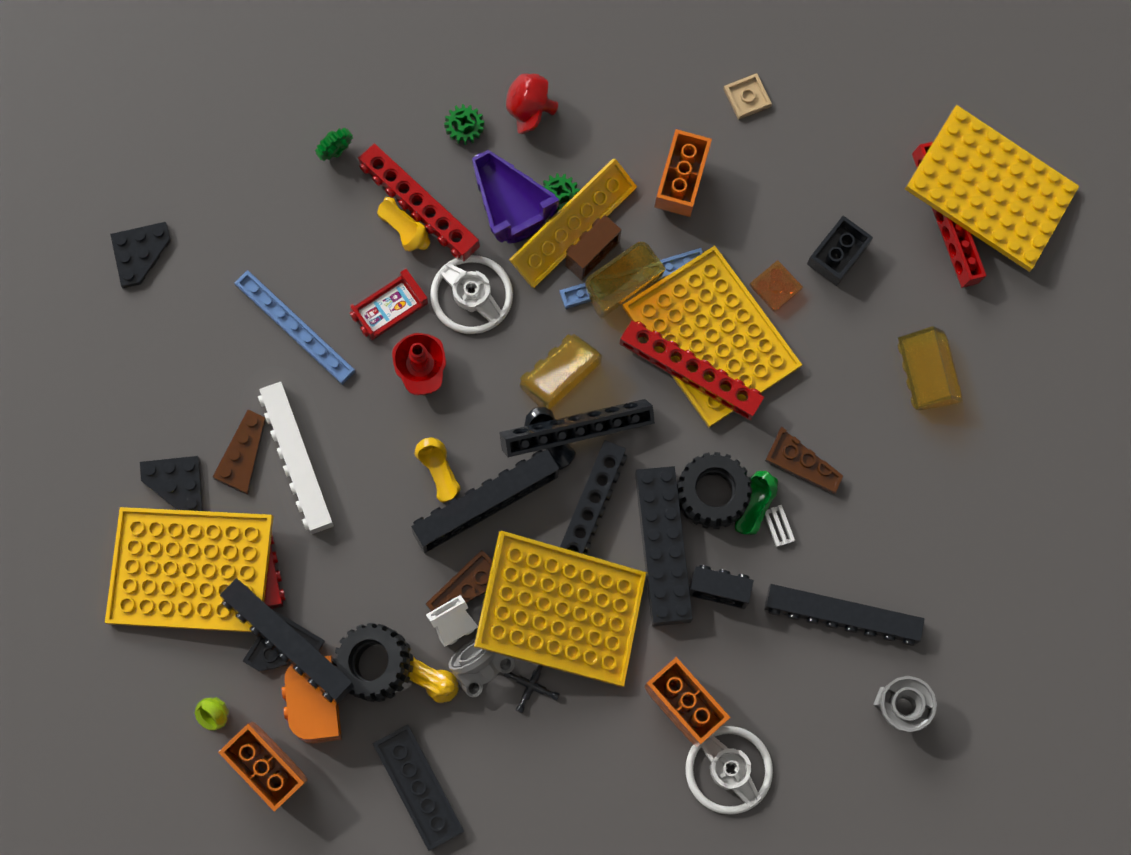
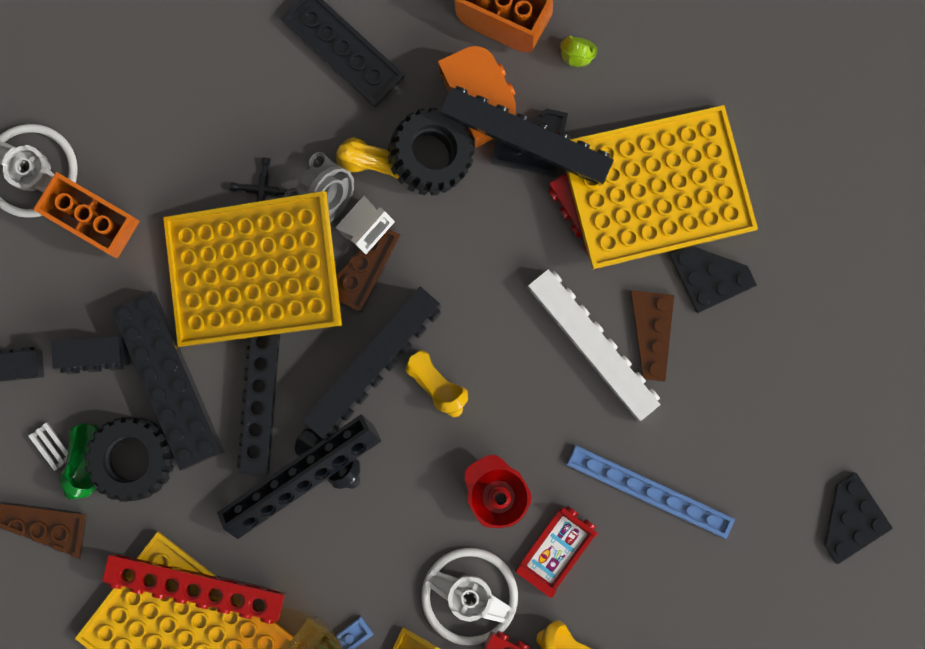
camera: 165 degrees right, 10 degrees up
clear yellow windscreen [520,334,602,409] -> none

